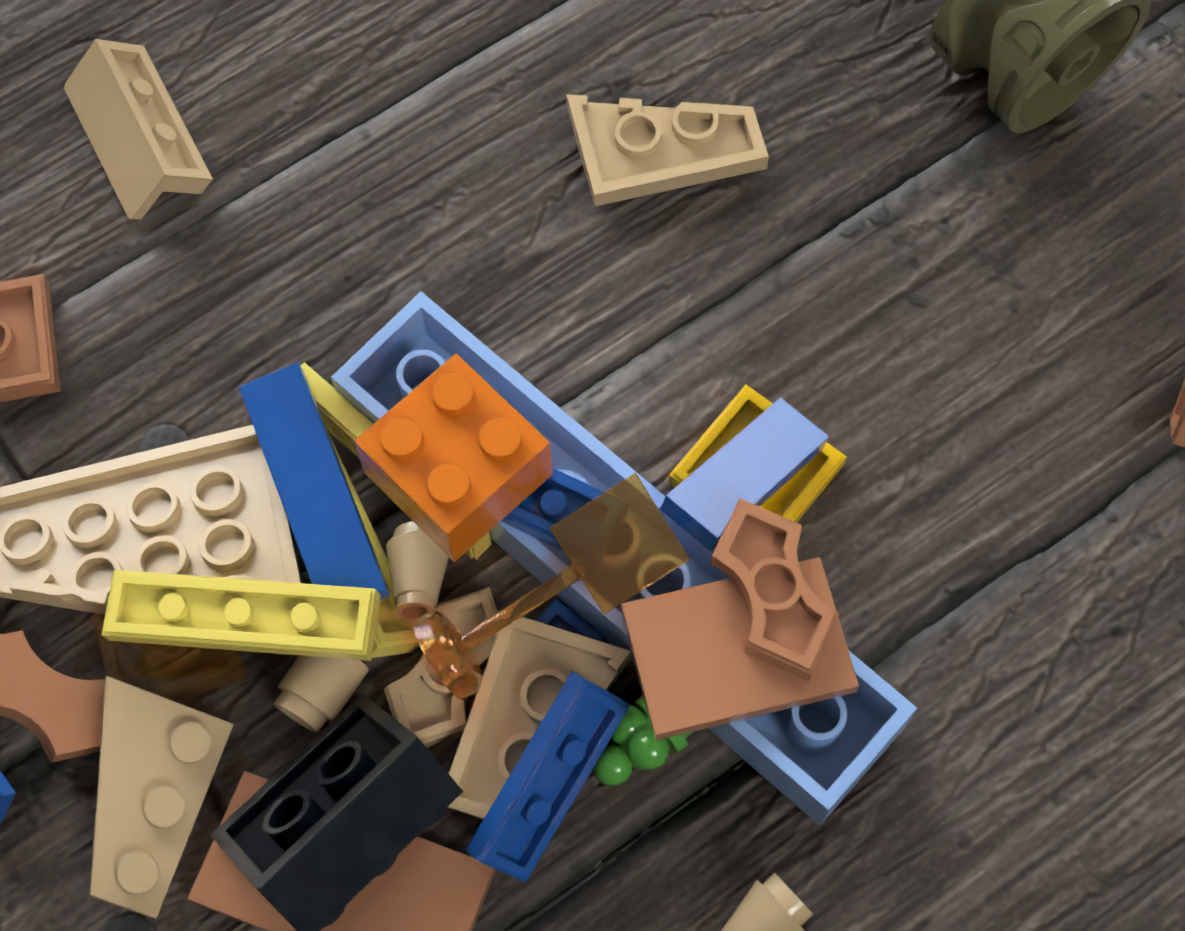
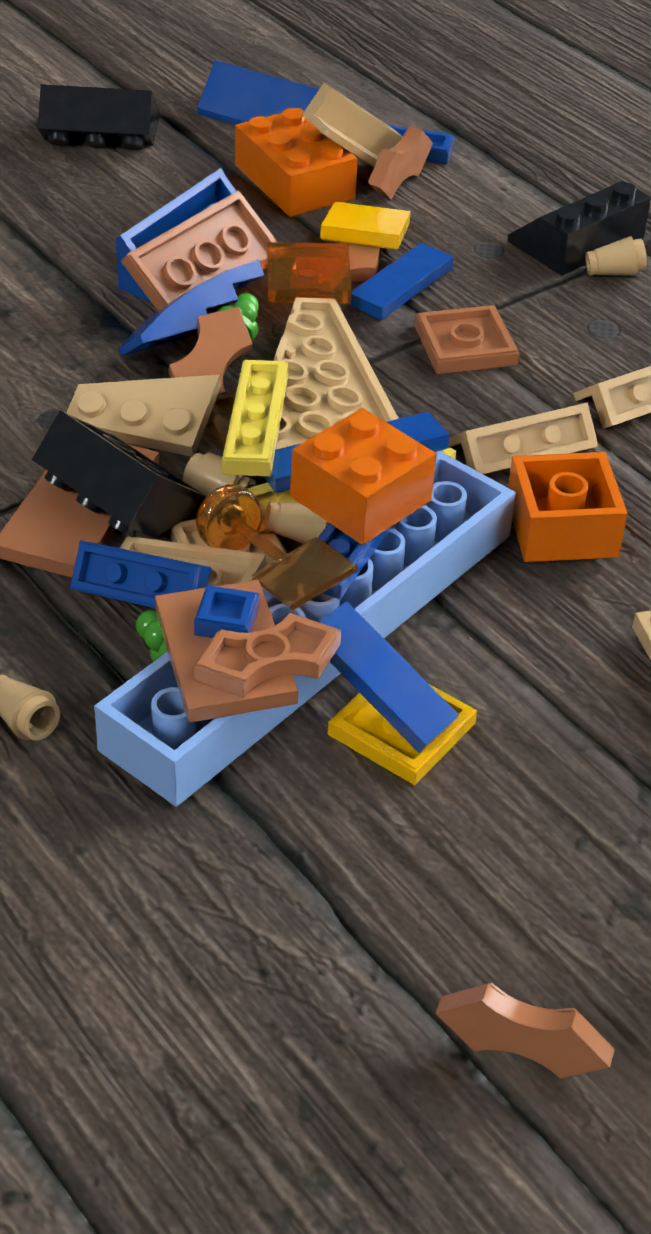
camera: 85 degrees right, 25 degrees down
none -> blue tile [194,585,259,638]
none -> tan panel [449,402,598,475]
none -> orange brick [508,452,628,562]

